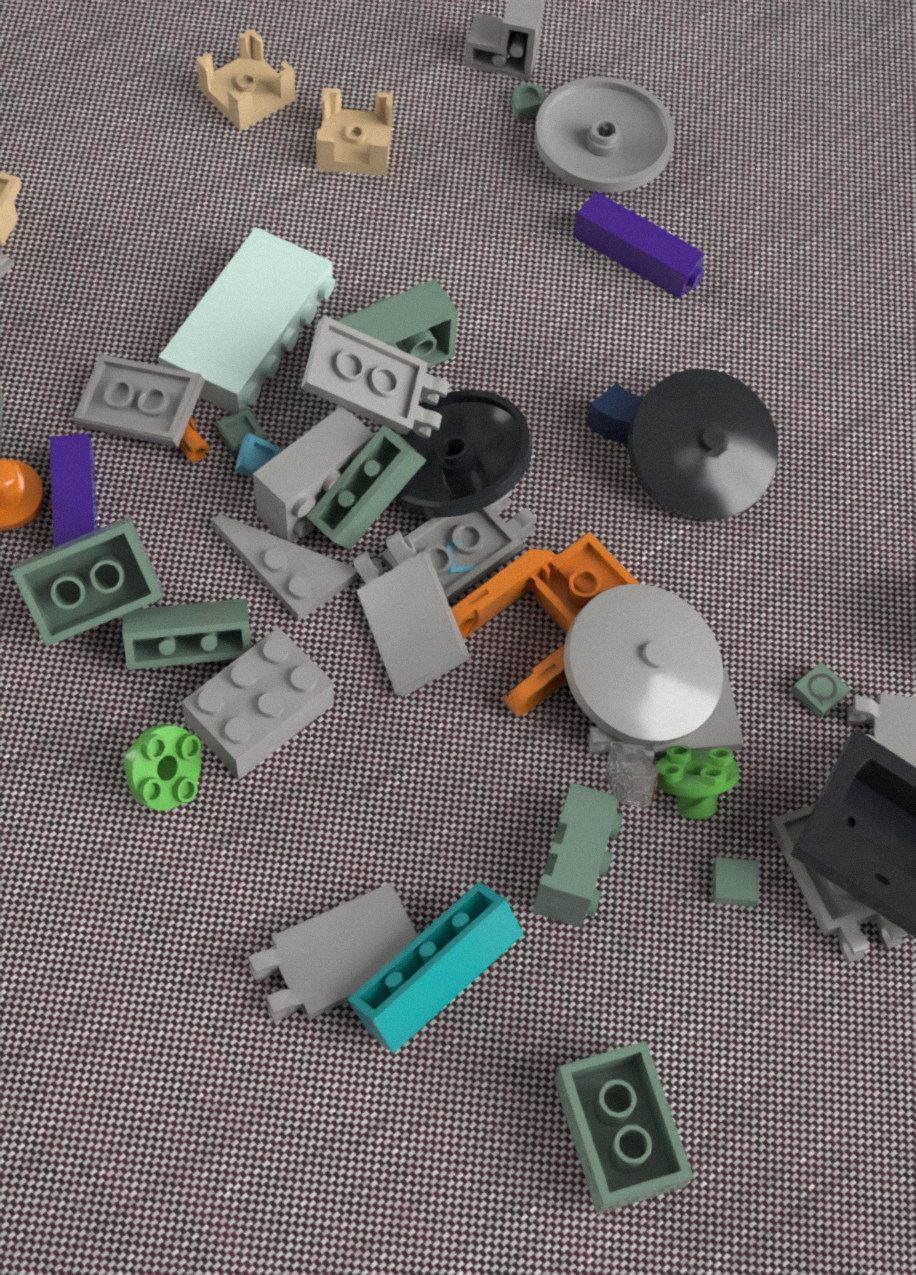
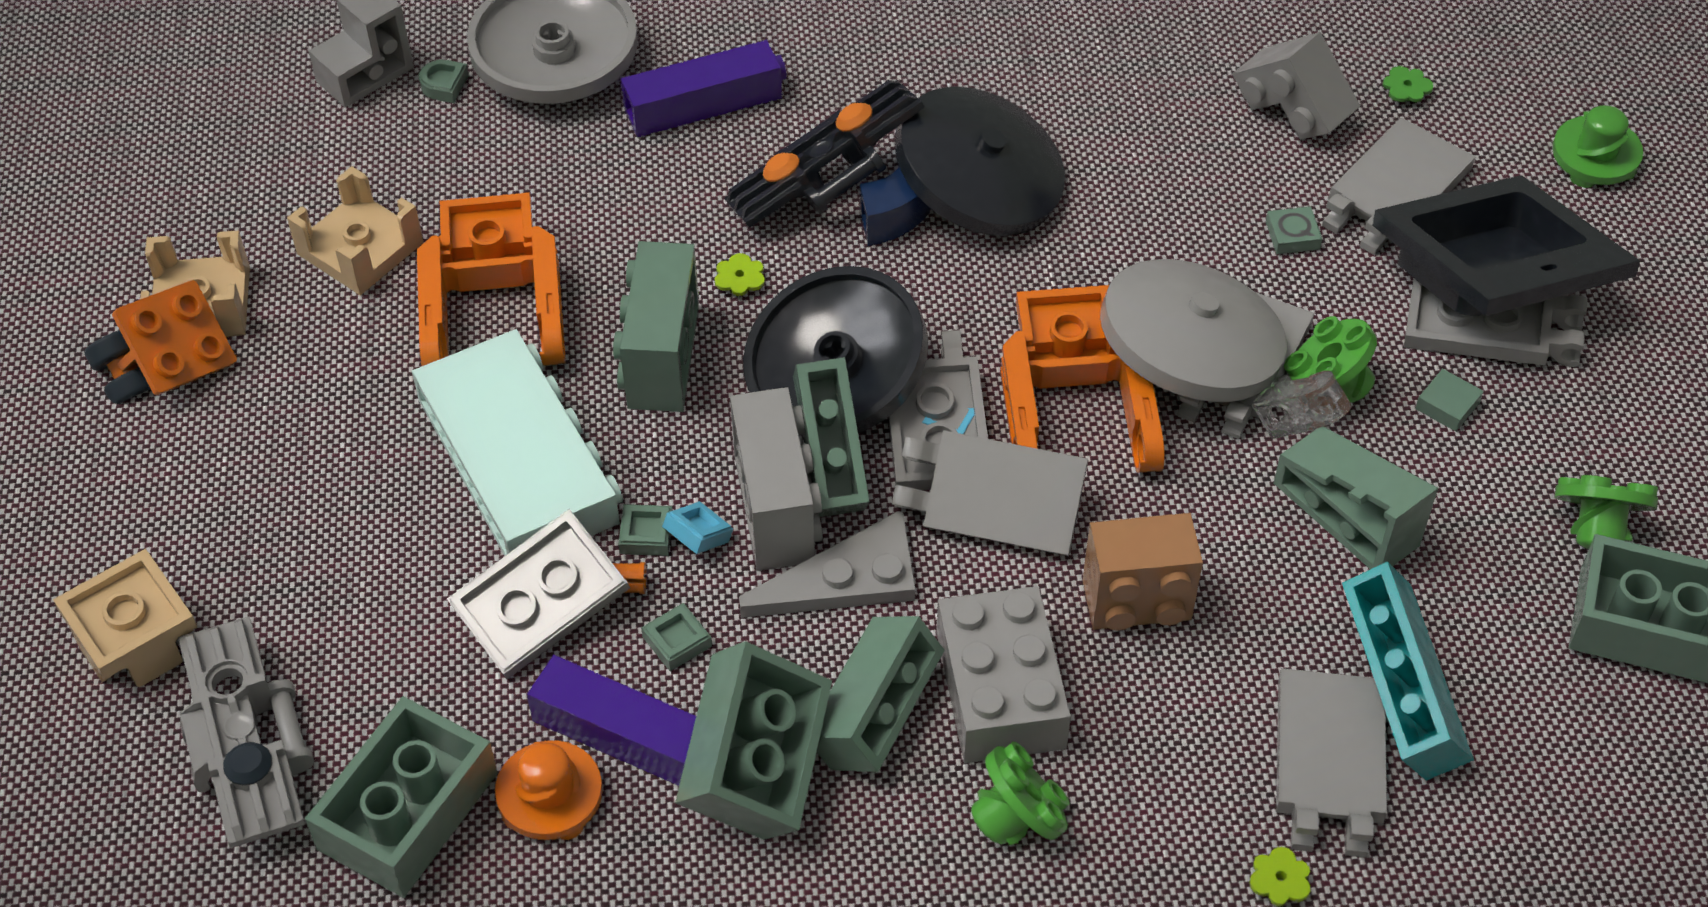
camera: 50 degrees left, 10 degrees down
light grey tile [301,315,450,438] -> none
none -> orange plate [84,280,237,404]
none -> orange plate [417,192,566,366]
none -> sand green tile [641,603,712,672]
none -> lime plant [715,253,765,296]
none -> black piece [724,79,925,228]
none -> medium nougat brick [1082,513,1203,630]
none -> lime plant [1249,847,1310,906]
none -> bright green plate [1554,475,1658,550]

